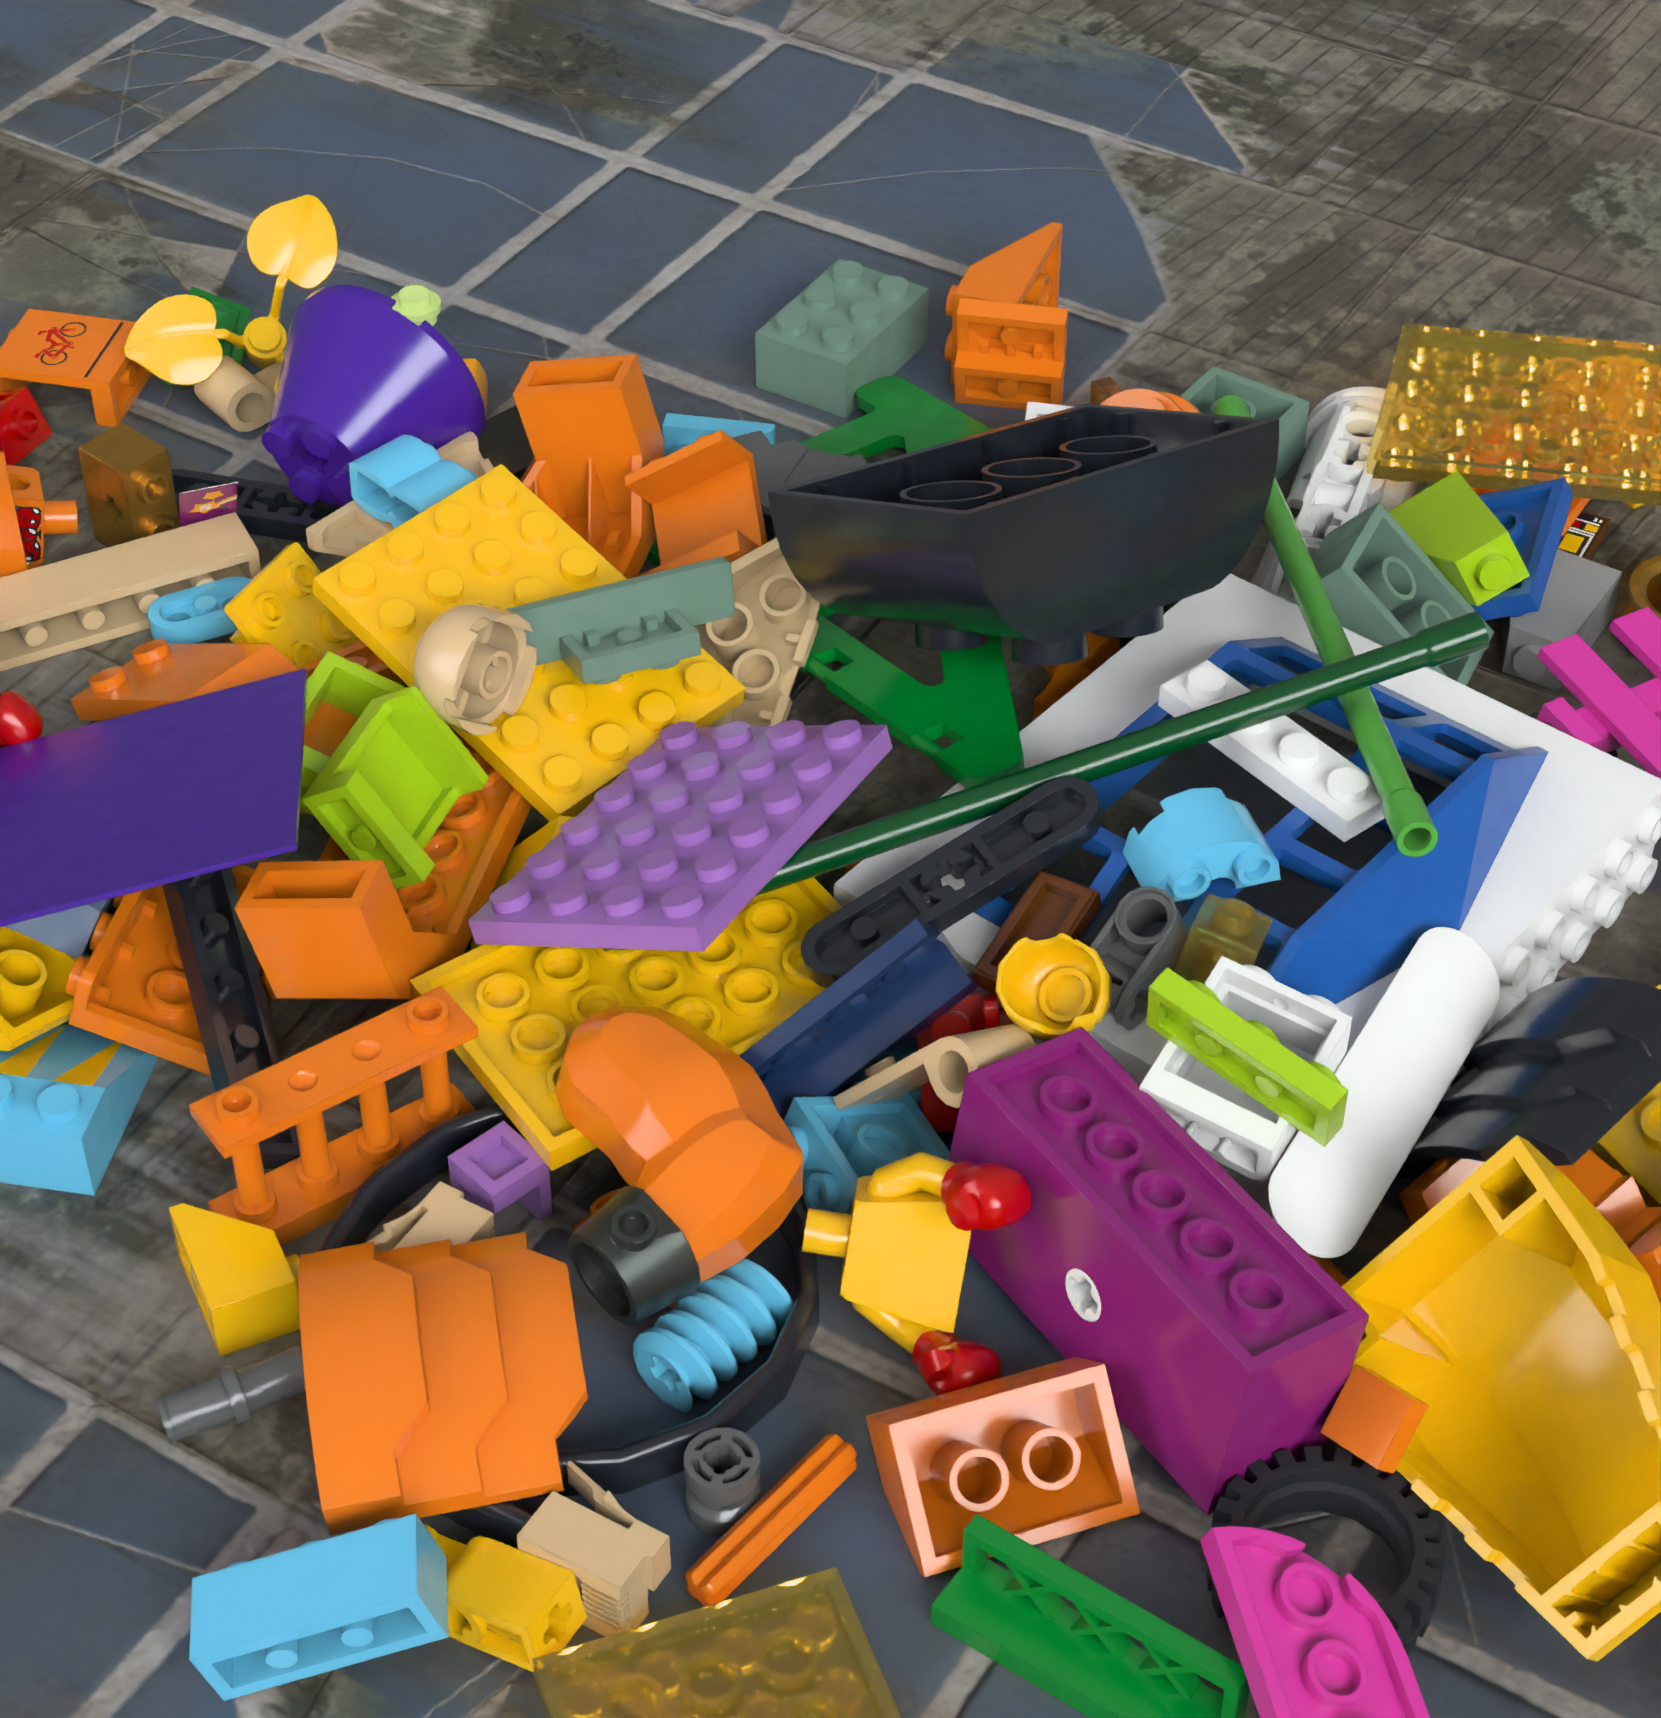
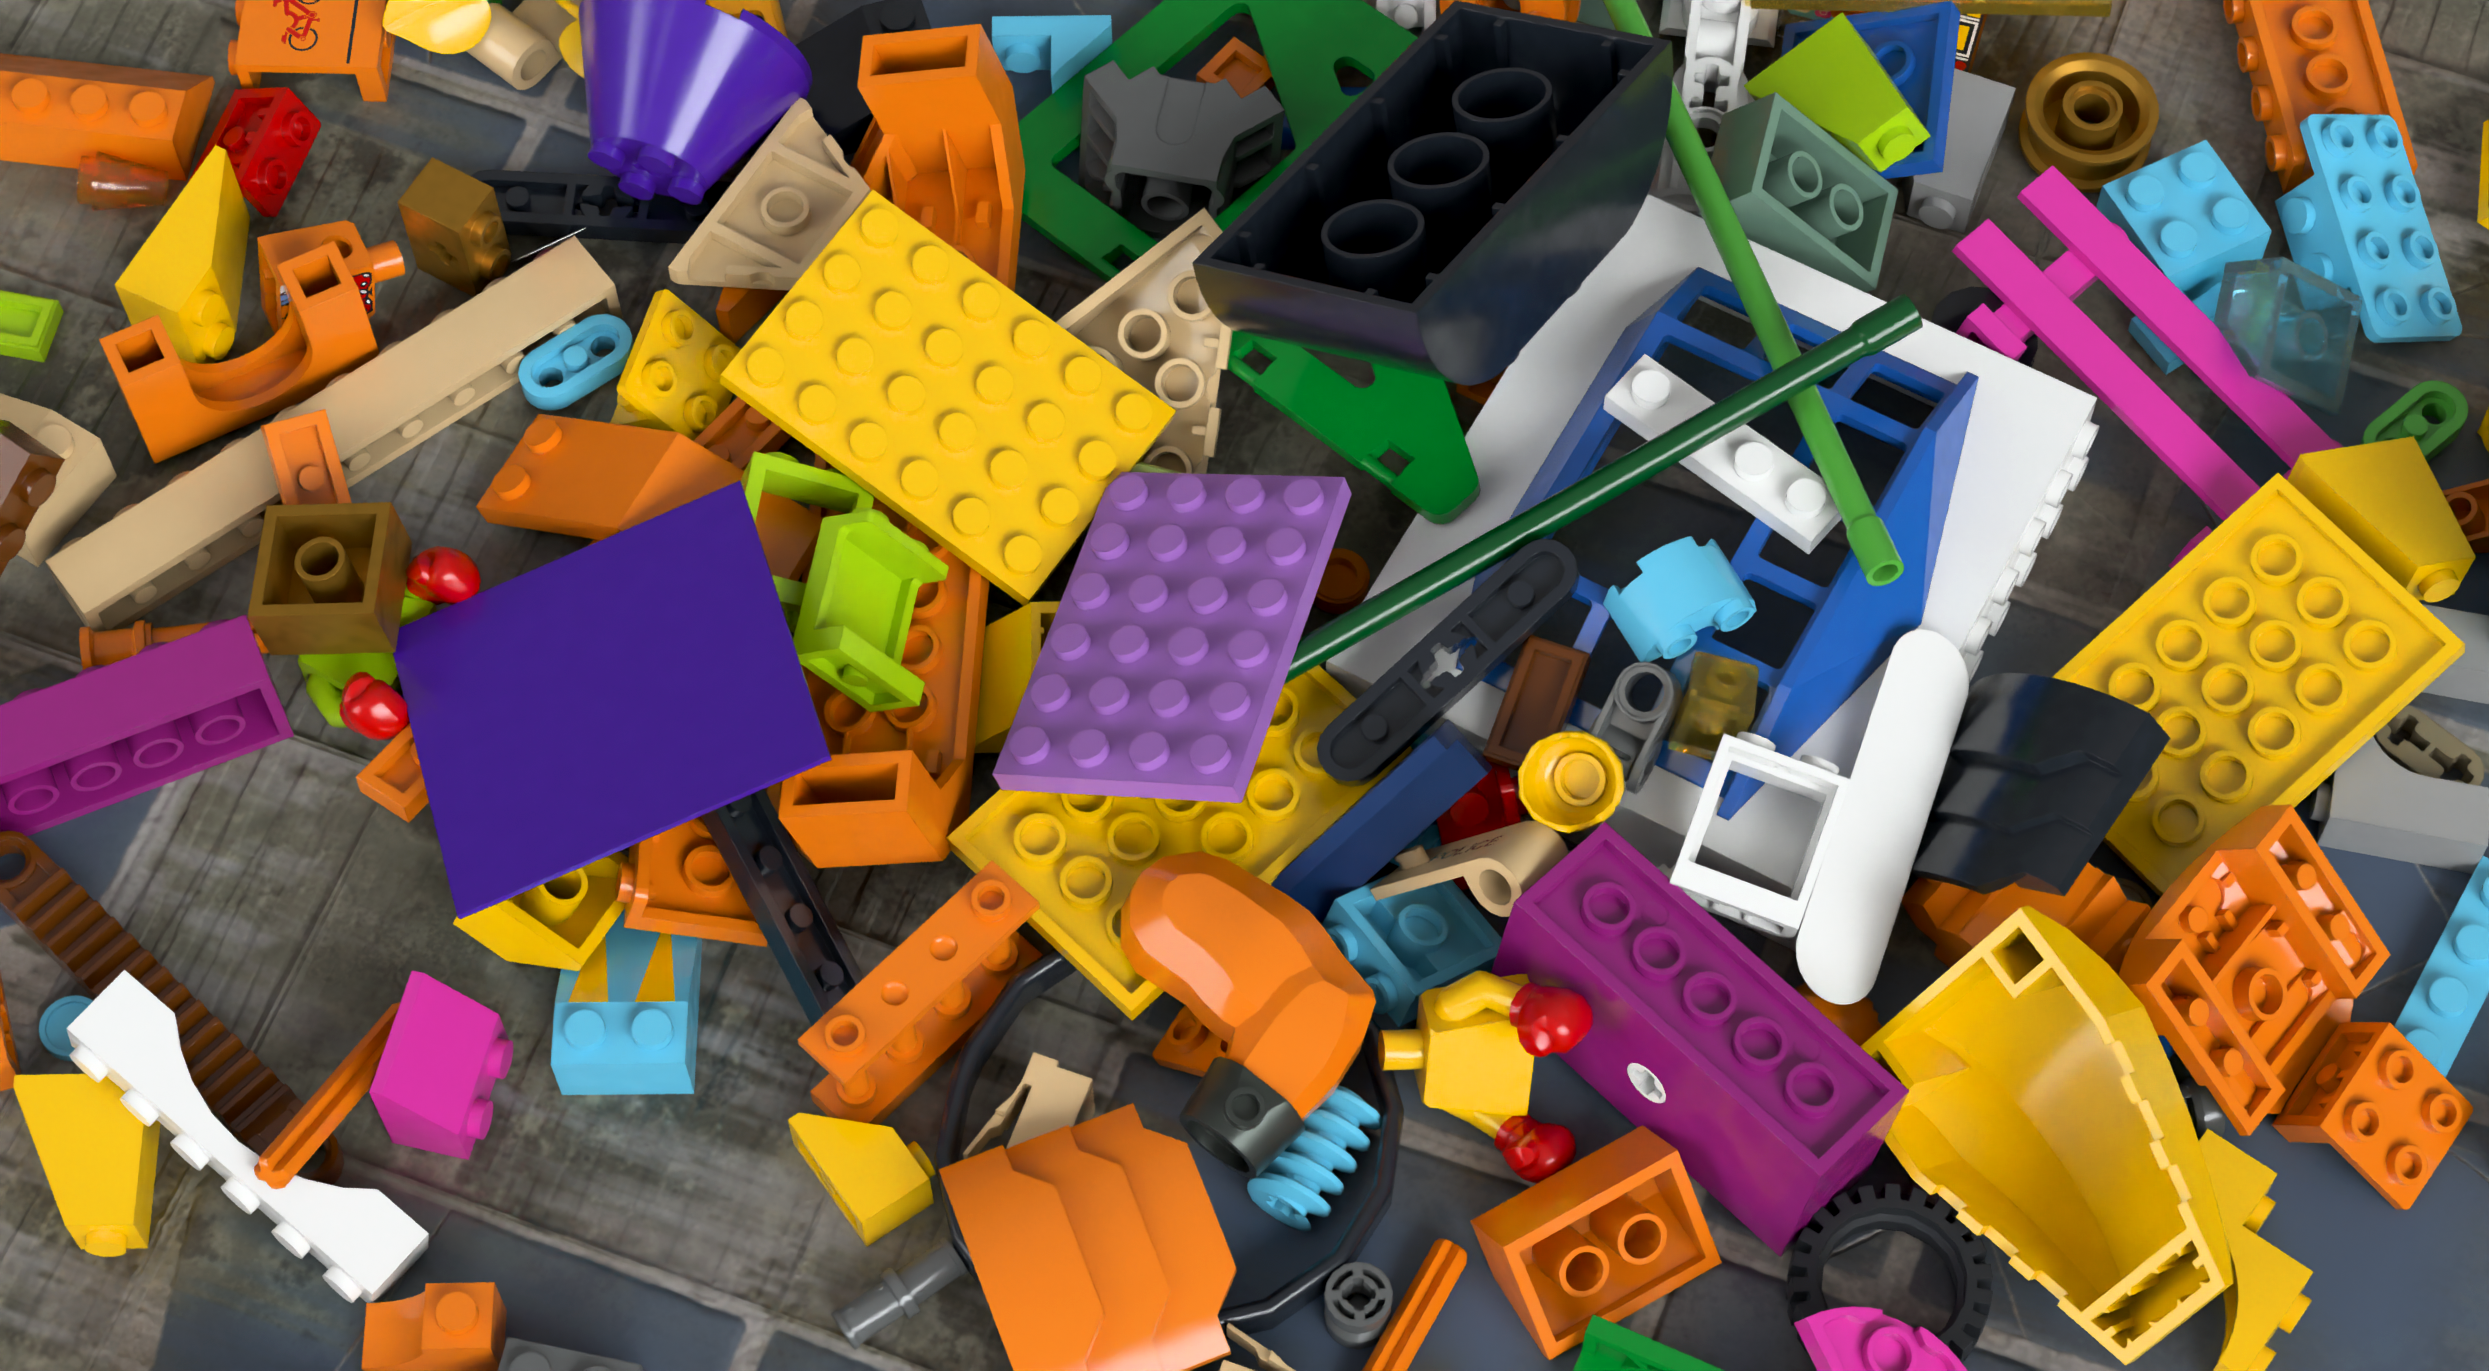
camera: 10 degrees left, 20 degrees up
medium azure brick [349,435,477,528] -> none
tan cylinder [414,603,537,736] -> none
medium lavender panel [448,1121,552,1221] -> none
sand green bracket [505,557,735,684] -> none
orange panel [624,430,767,577] -> none
lime plate [1146,967,1349,1147] -> none
orange tile [1320,1364,1429,1474] -> none

